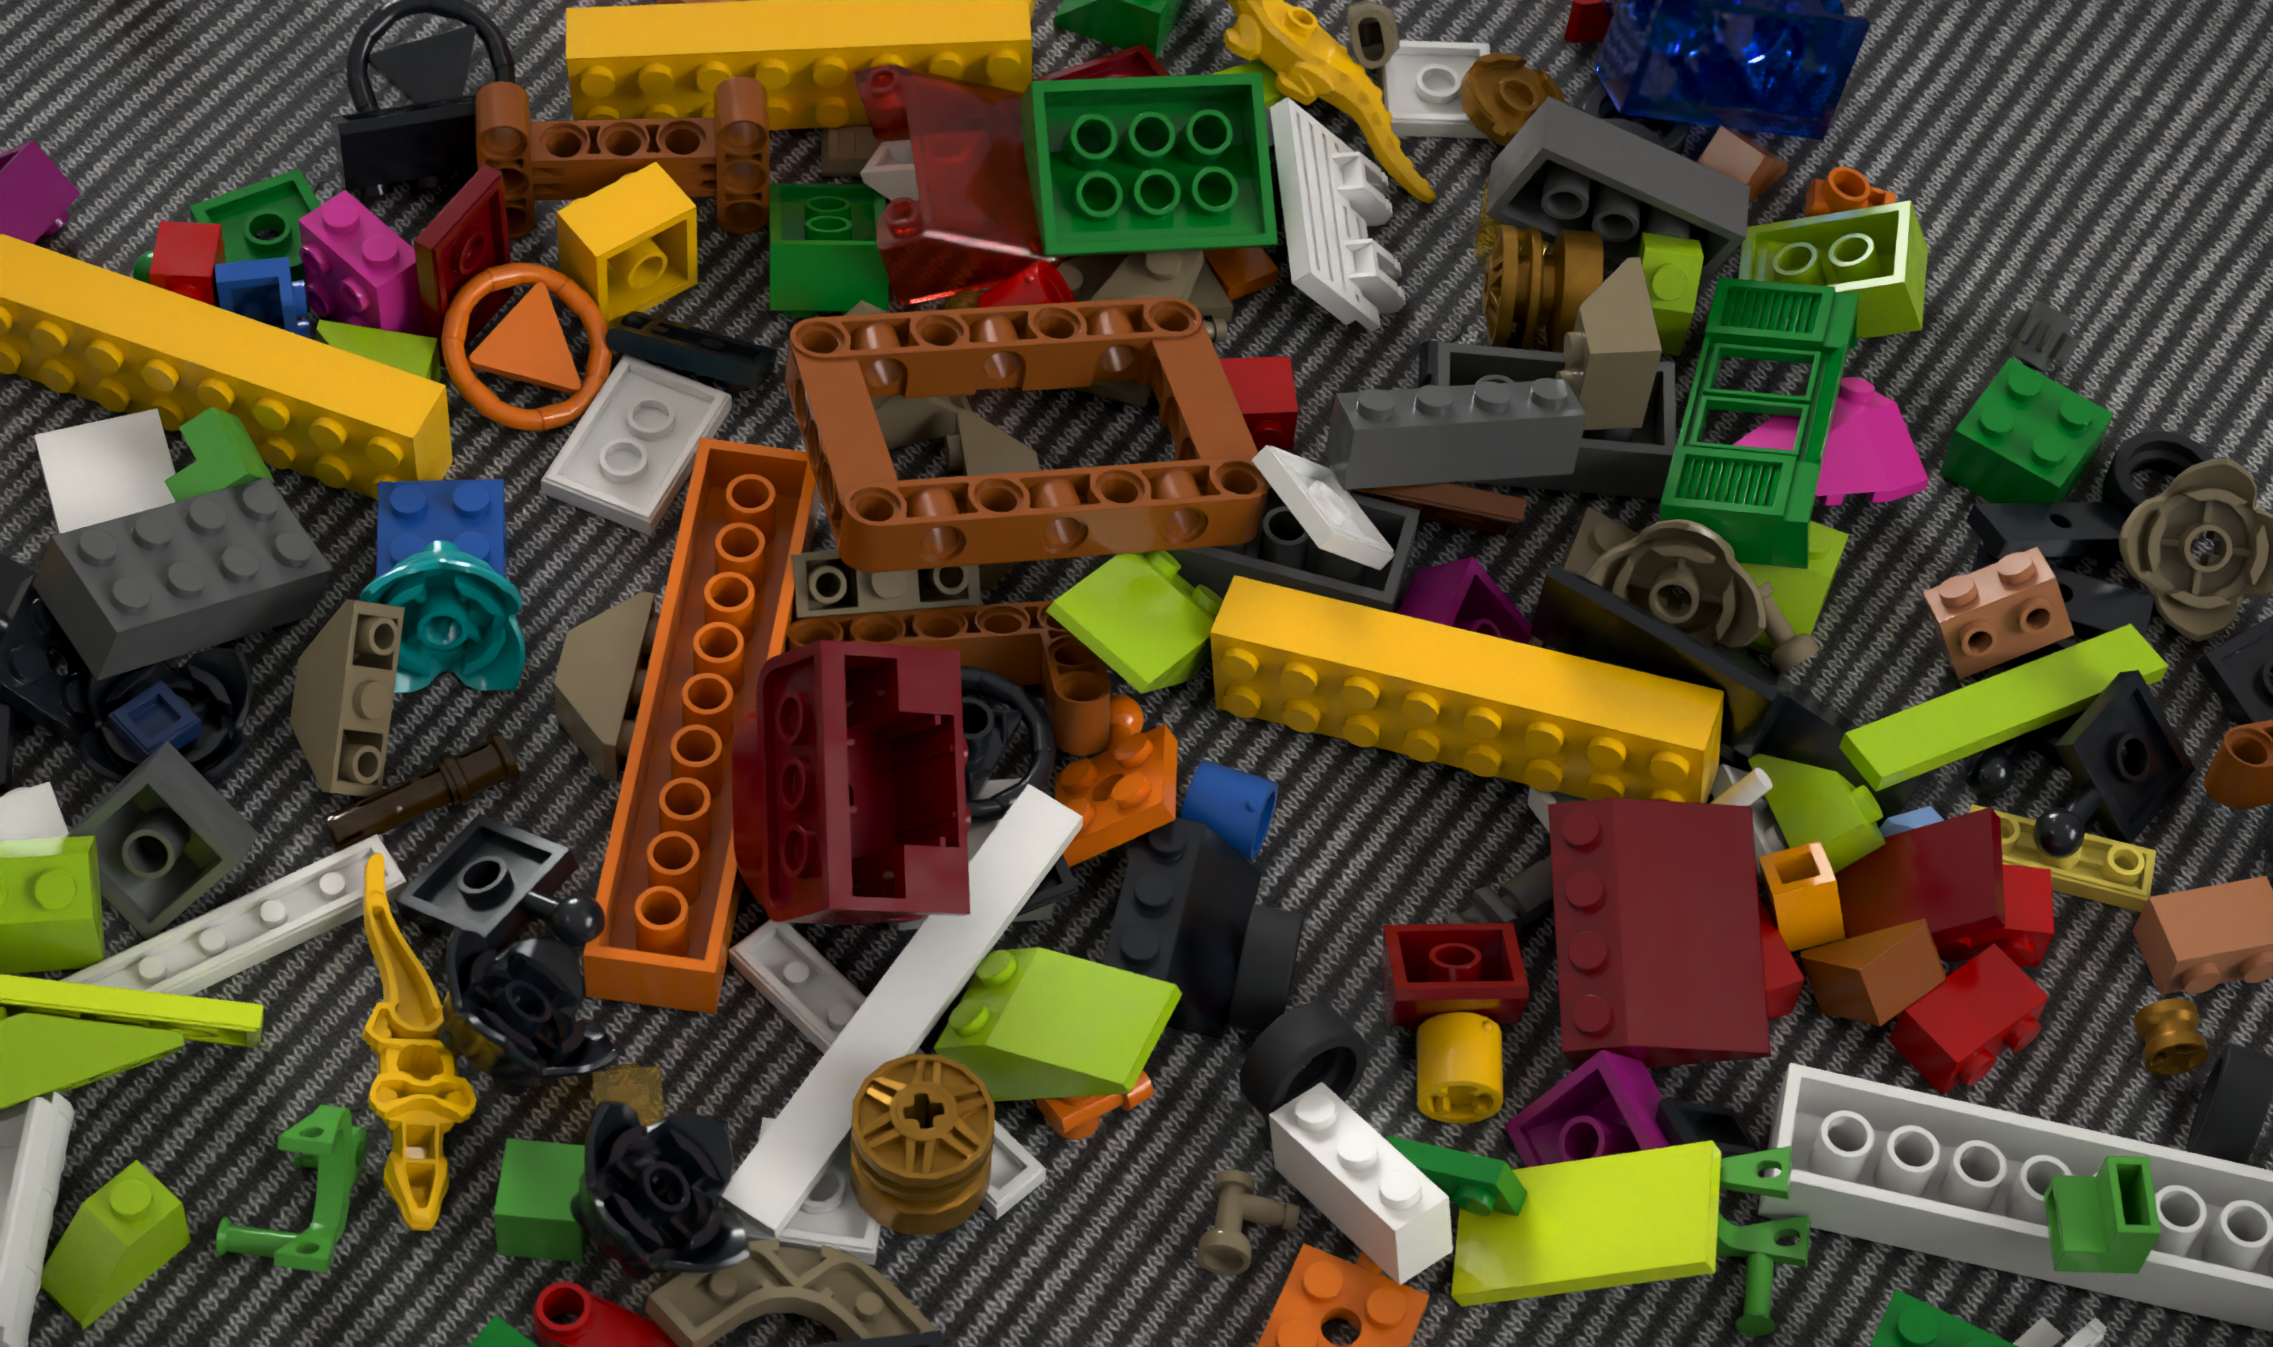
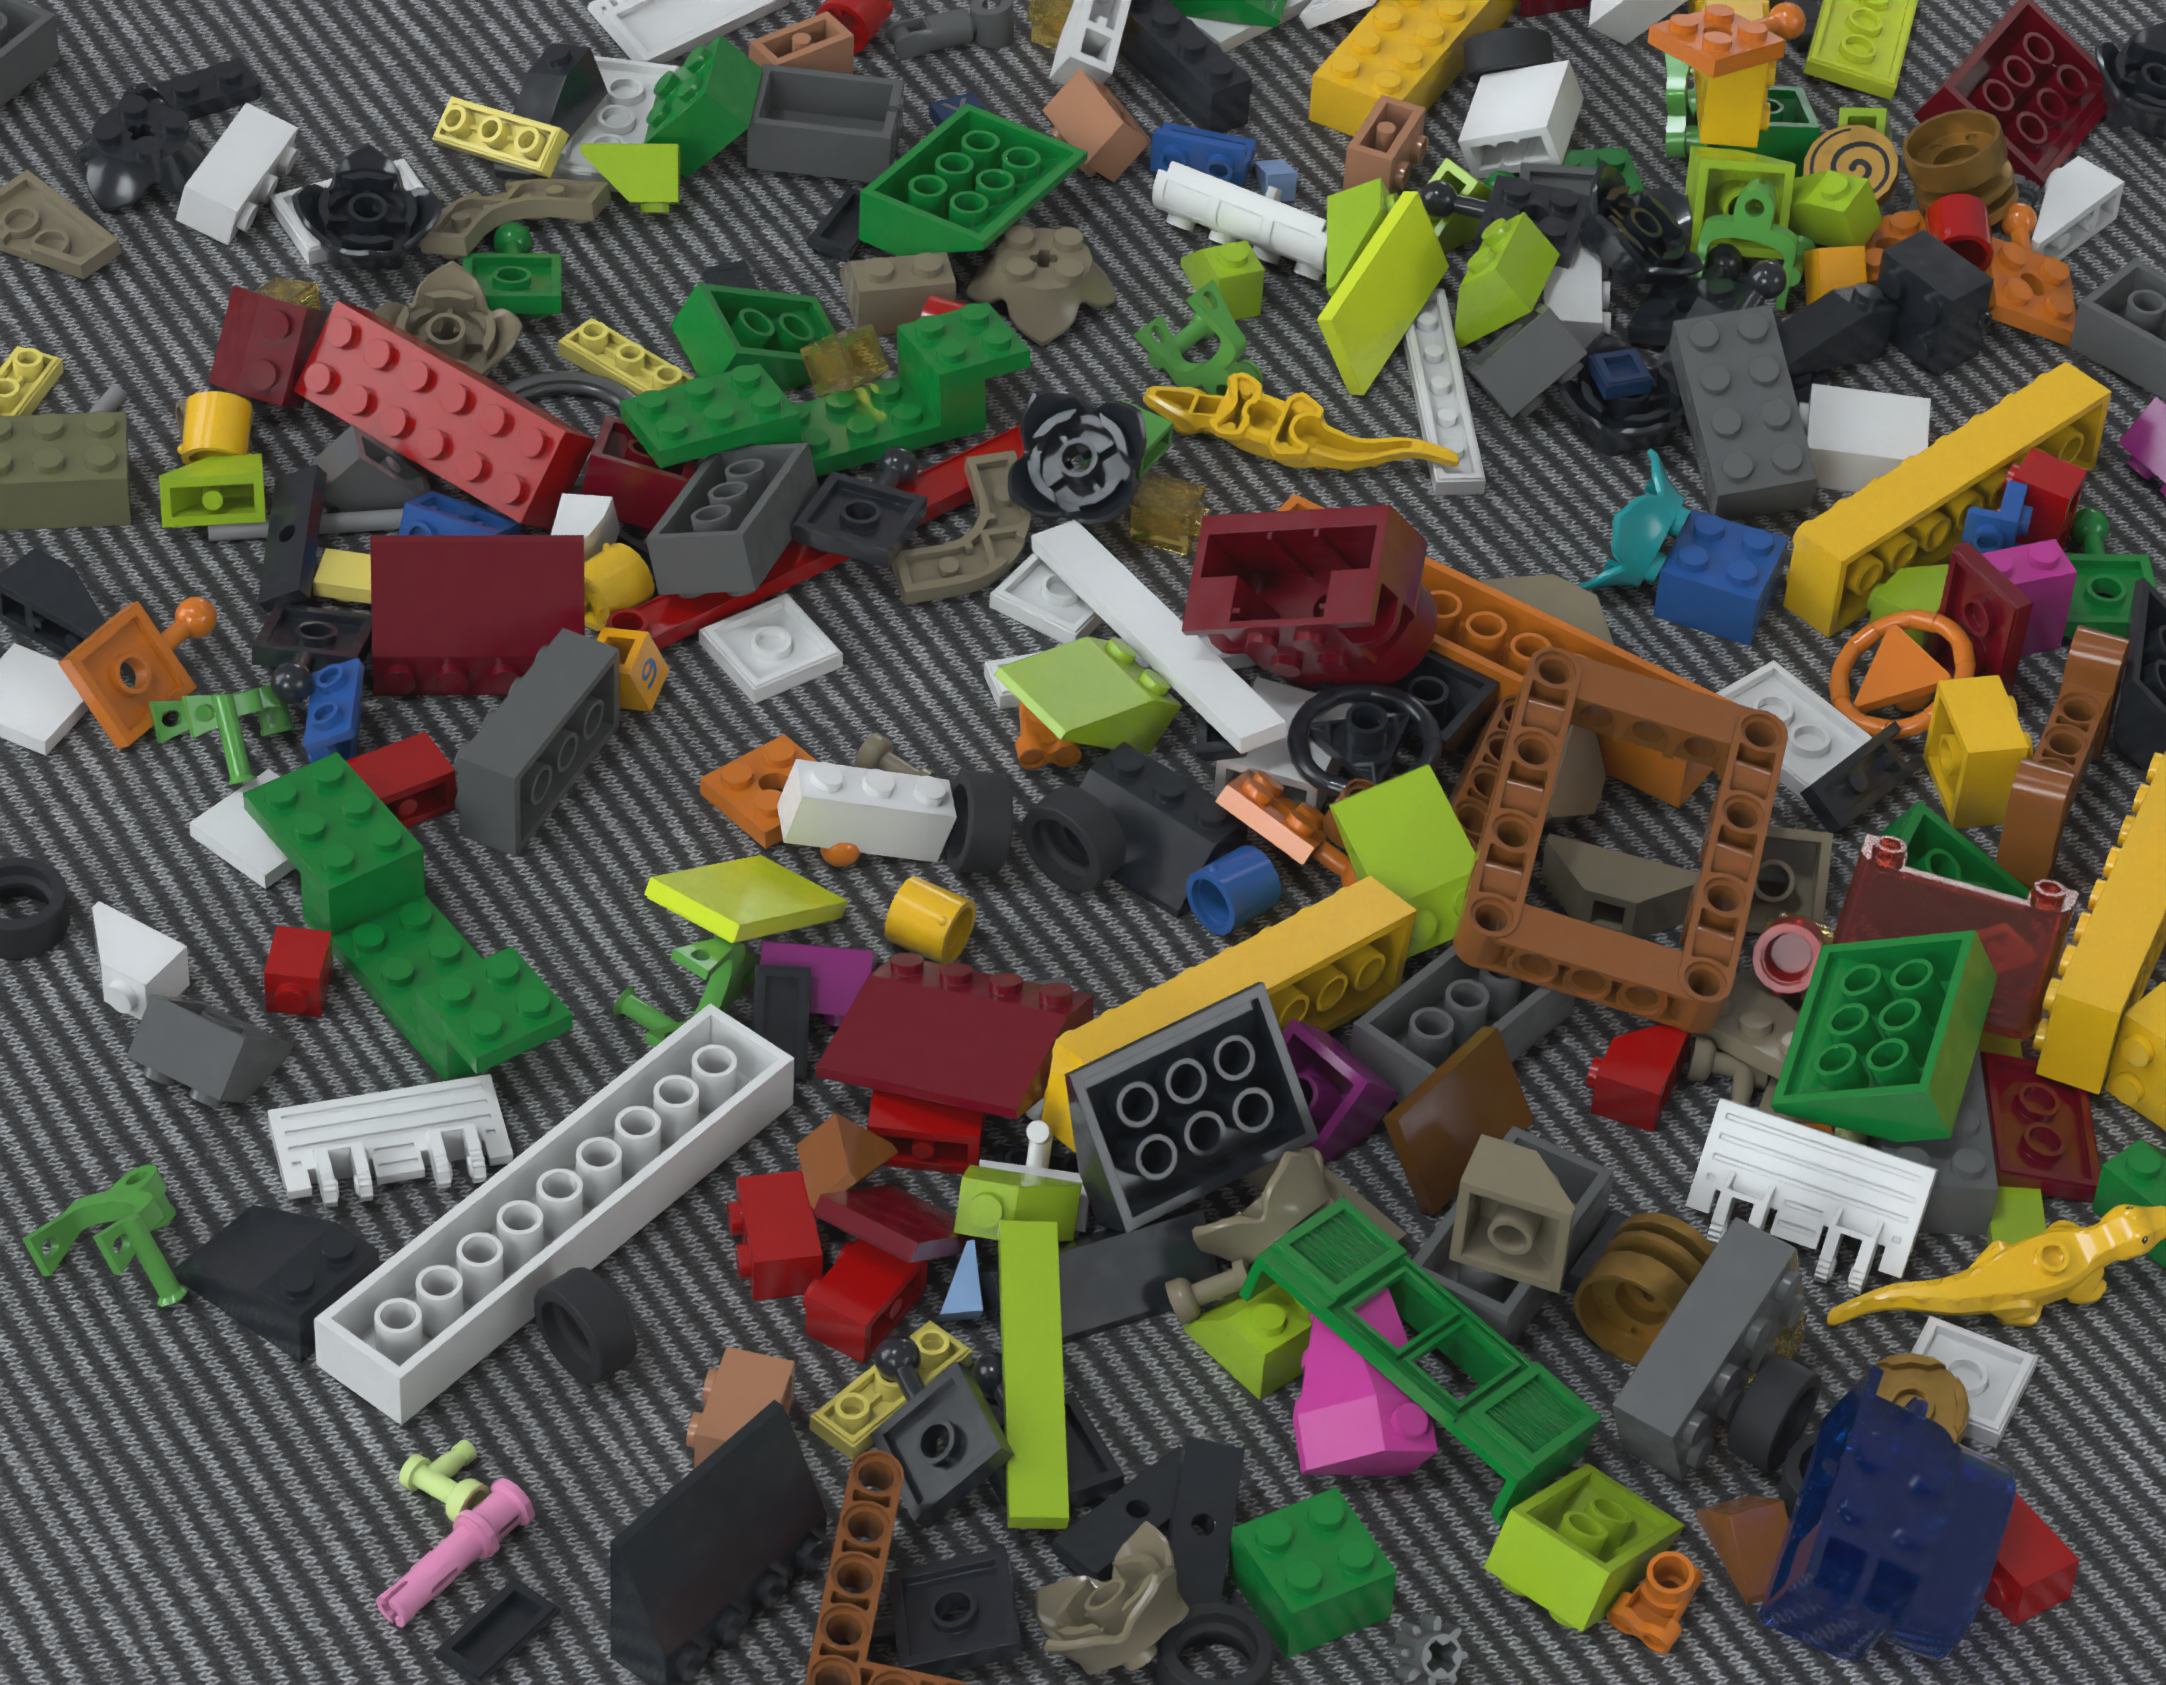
camera: 120 degrees right, 10 degrees down
bright green piece [165,407,275,502] -> none
dark tan slope [290,599,405,797] -> none
dark brown pin [323,729,521,852] -> none
black plate [394,813,605,953] -> none
black brick [437,926,620,1097] -> none
pearl gold wheel [850,1054,995,1235] -> none
white tile [1252,445,1395,570] -> none
dark grey brick [1325,378,1587,490] -> none
dark tan piece [1347,1,1400,69] -> none
dark red slope [1381,923,1529,1030] -> none
green plate [1386,1135,1528,1217] -> none
lime slope [1638,232,1704,356] -> none
light orange brick [1758,841,1846,952] -> none
nougat brick [1922,546,2074,680] -> none
bright green piece [2044,1156,2161,1274] -> none
pearl gold wheel [2133,998,2209,1076] -> none

